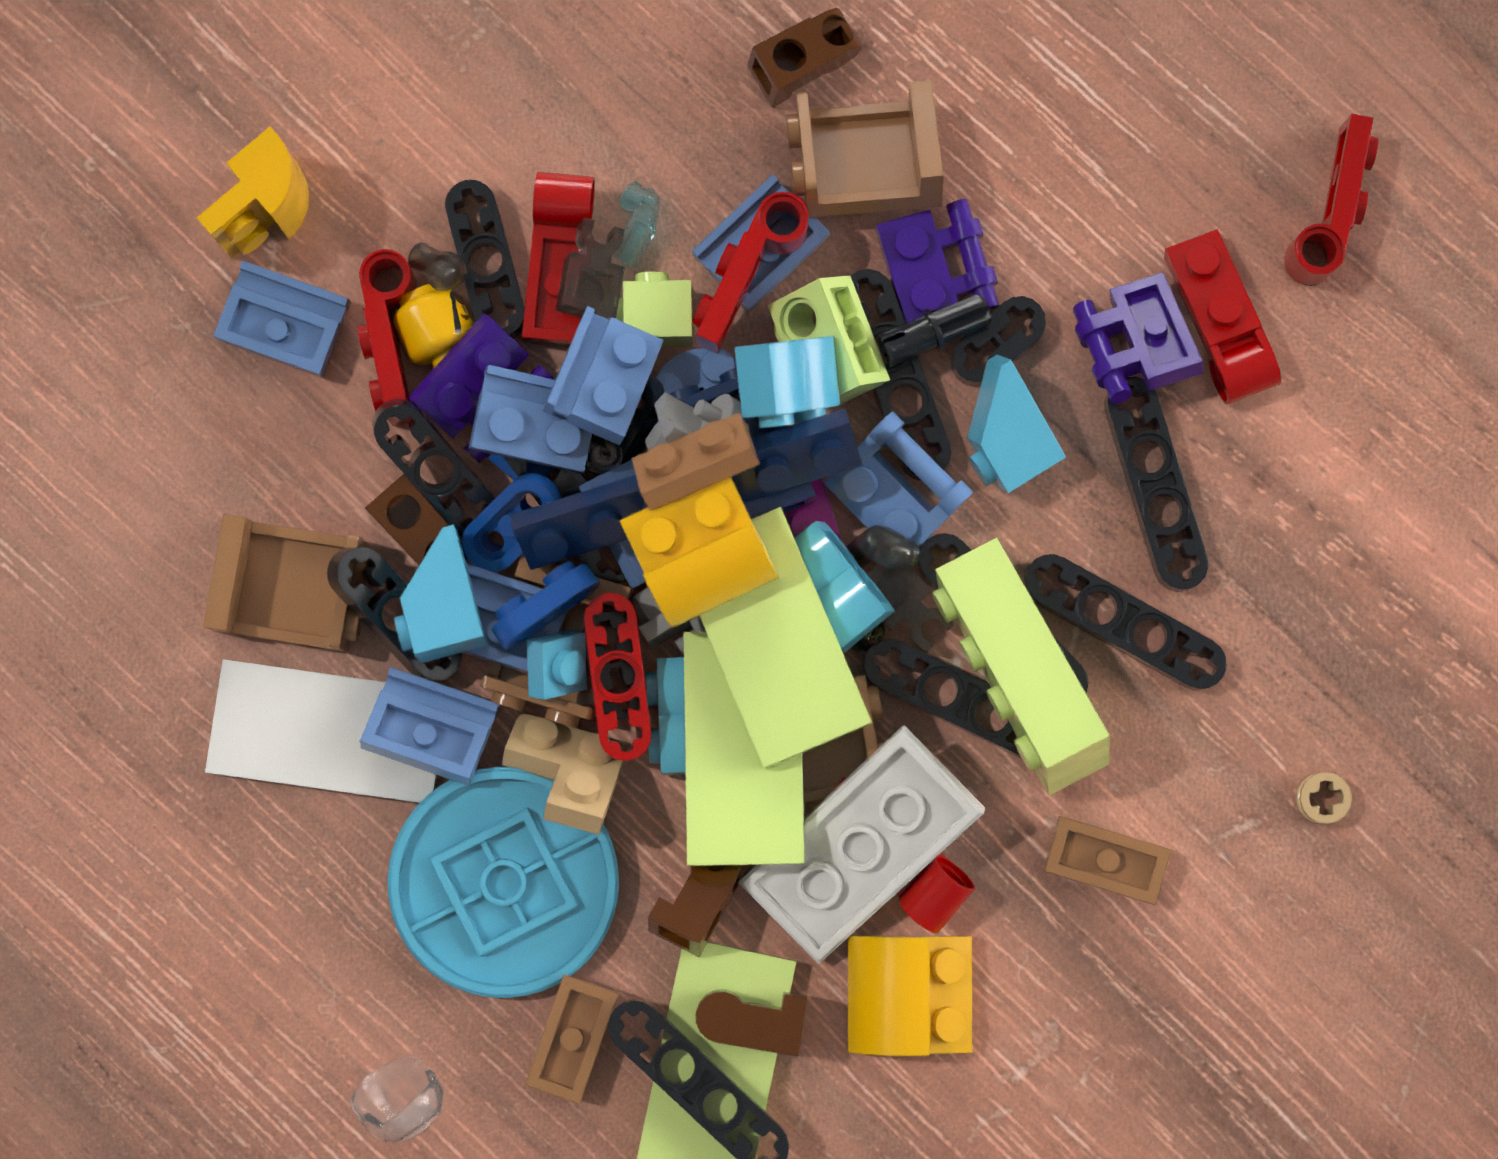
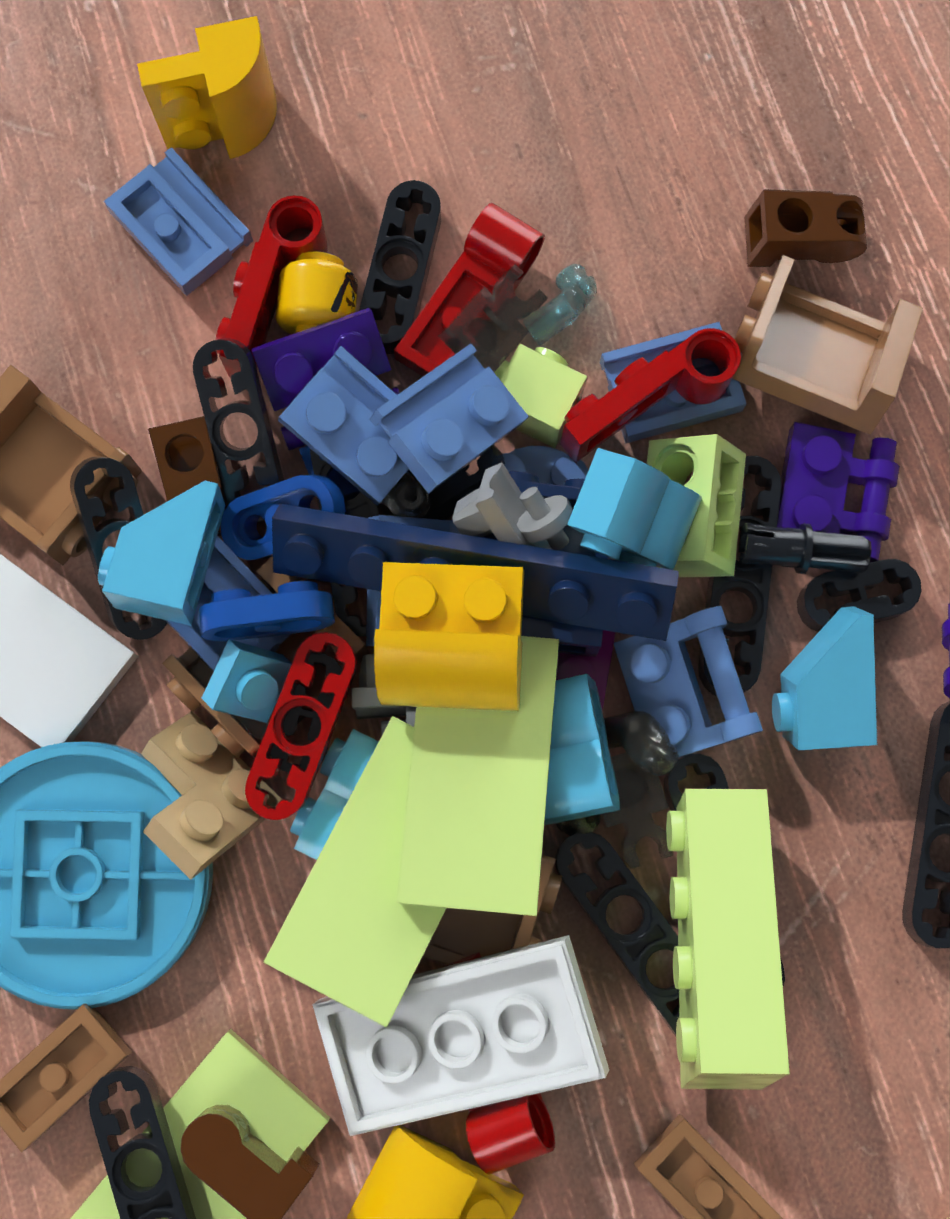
camera: 25 degrees right, 5 degrees down
medium blue plate [360,667,499,786] -> none
clear smoke arm [408,242,467,291] -> none
medium nougat plate [632,412,759,511] -> none
reddish brown leg [648,865,741,957] -> none
black beam [1023,554,1227,690] -> none

